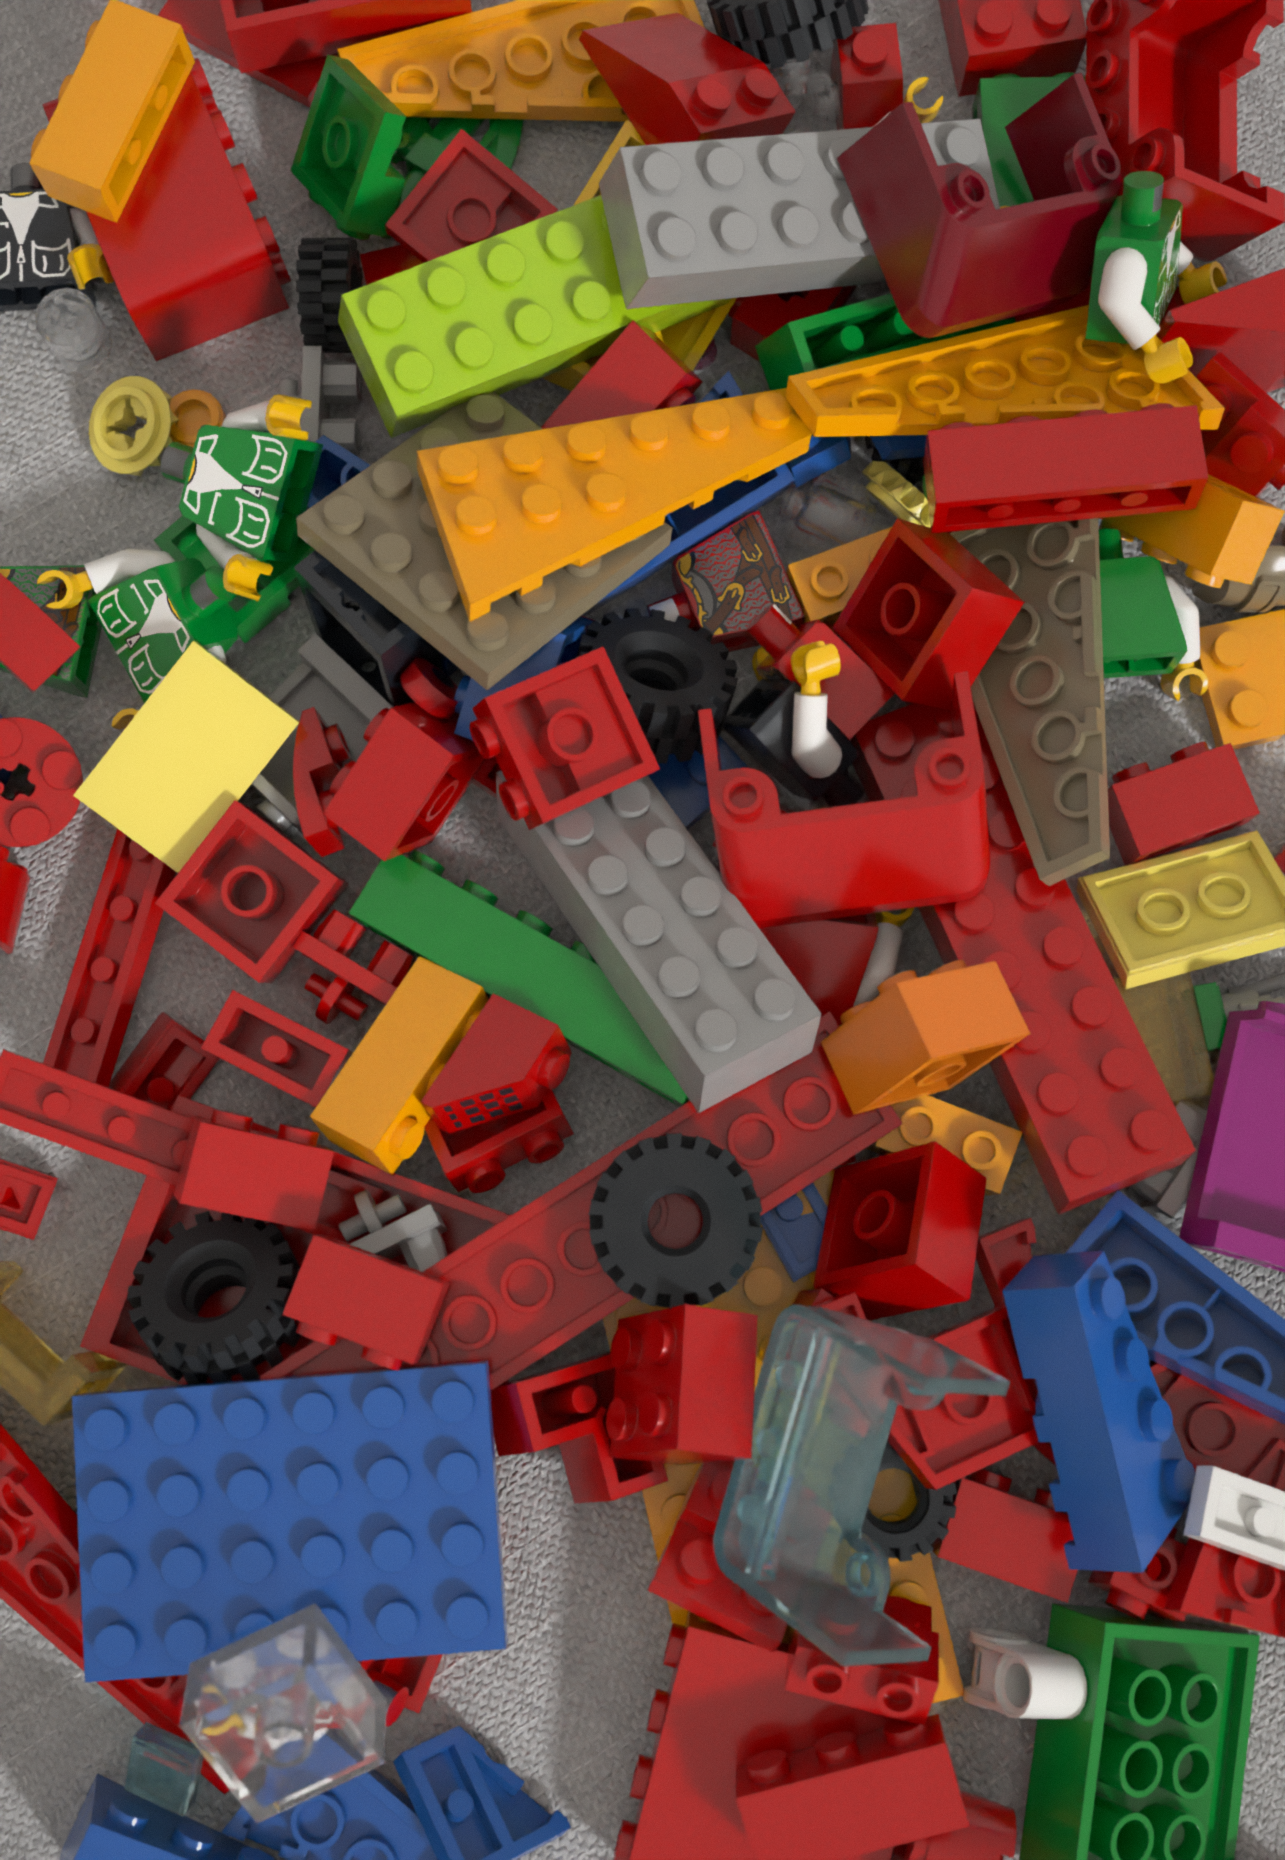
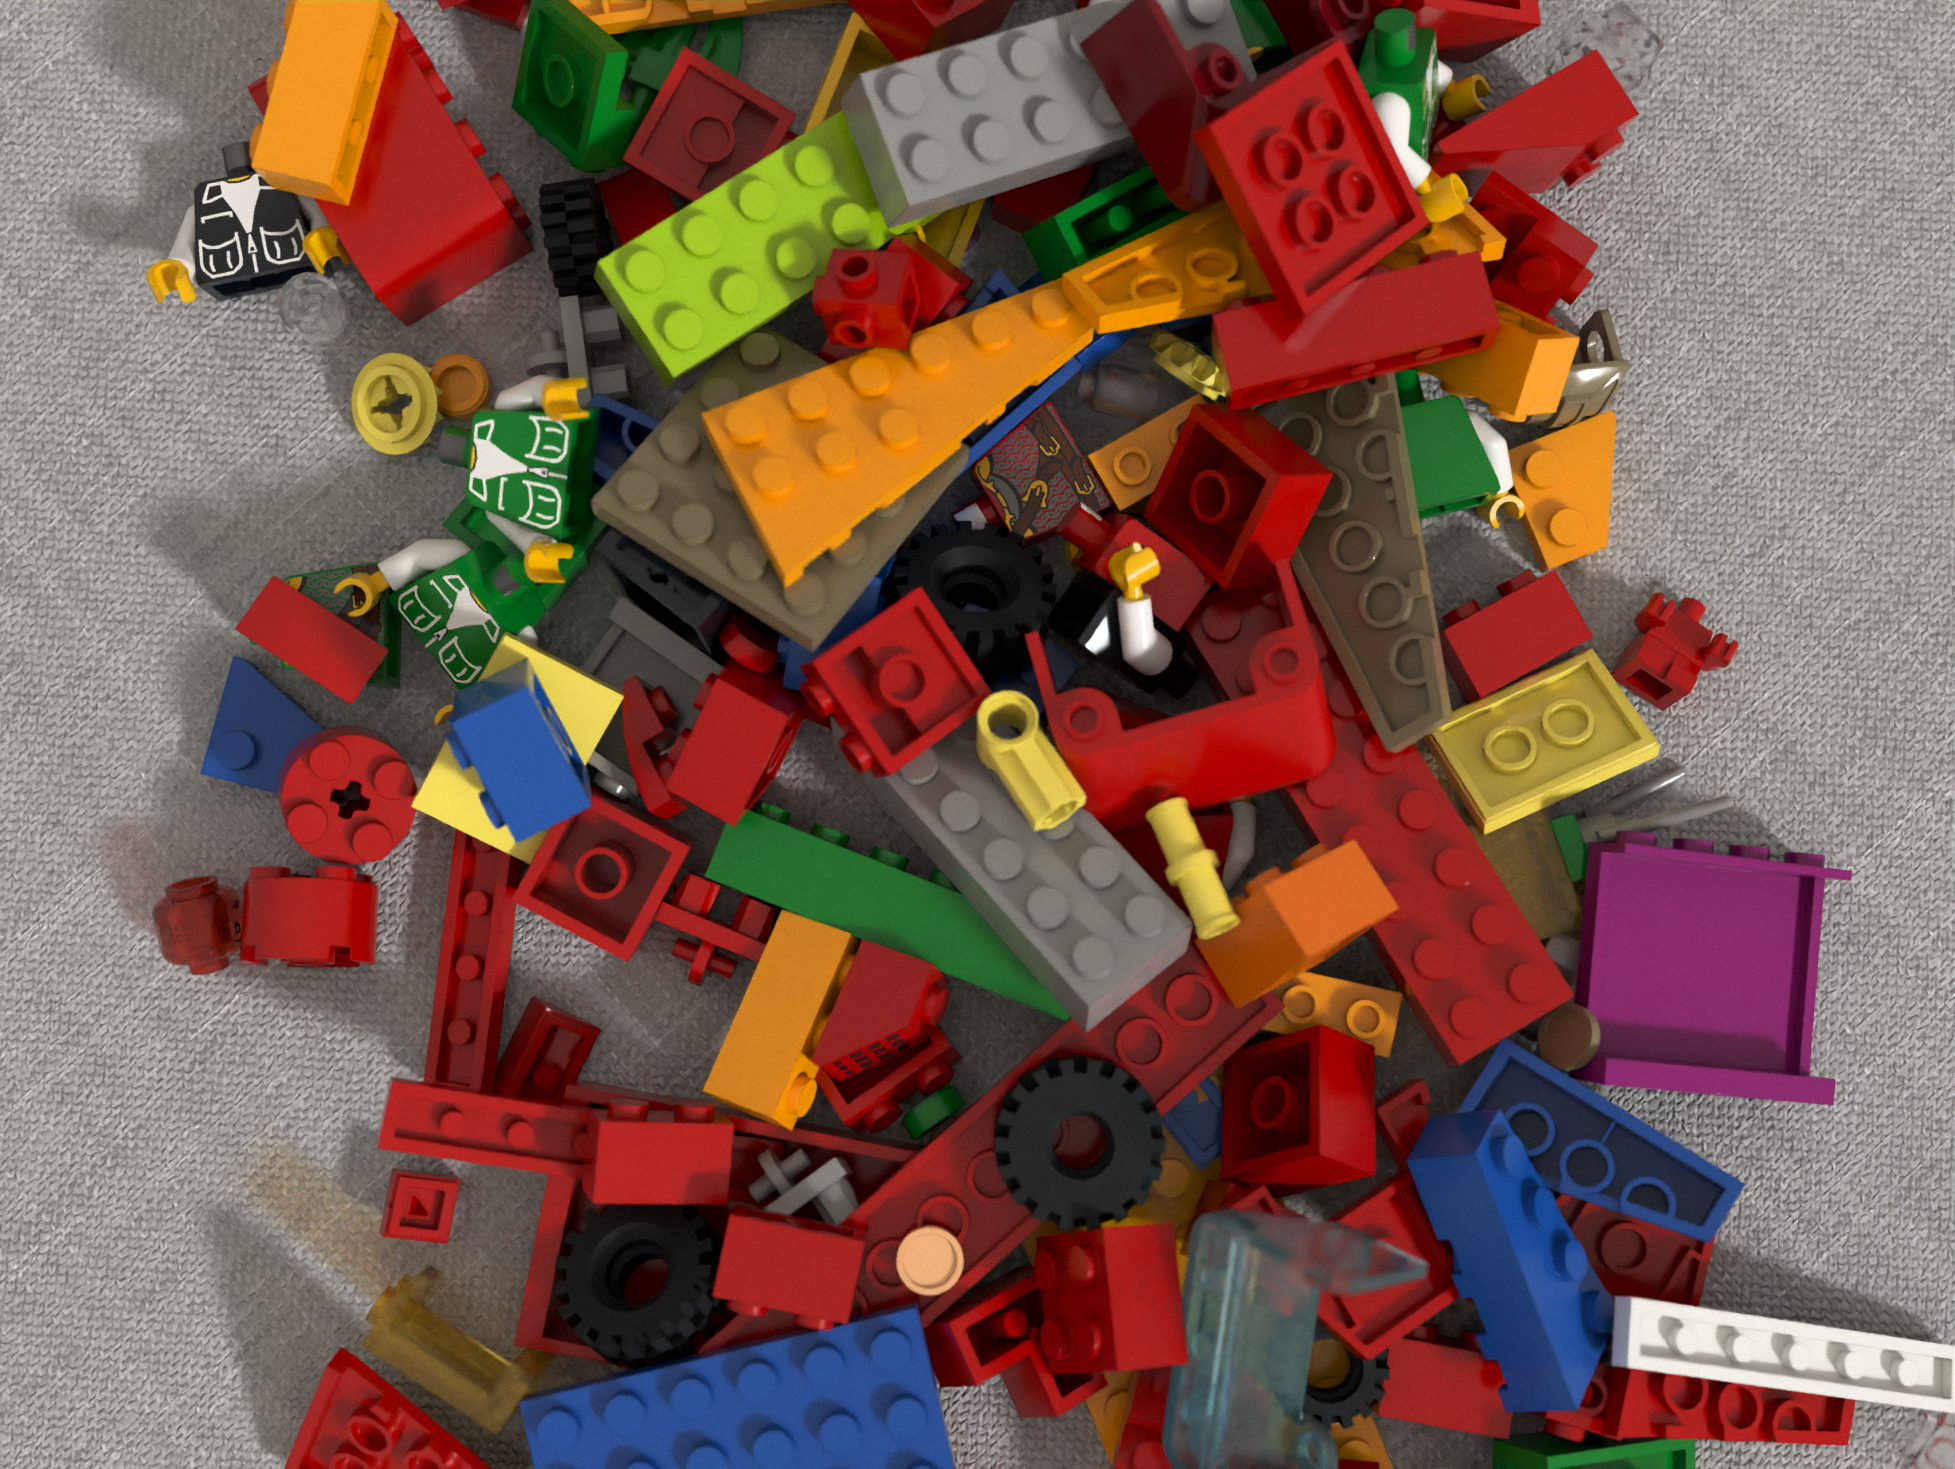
camera: 10 degrees left, 5 degrees up
red brick [201,990,353,1107] -> none
none -> blue brick [445,658,592,844]
none -> red brick [812,248,921,350]
none -> light nougat piece [896,1225,963,1295]
none -> green tile [901,1084,967,1141]
none -> light yellow piece [976,691,1086,831]
none -> light yellow pin [1145,797,1240,939]
none -> red plate [1192,39,1430,321]
none -> dark tan piece [1537,1002,1600,1070]

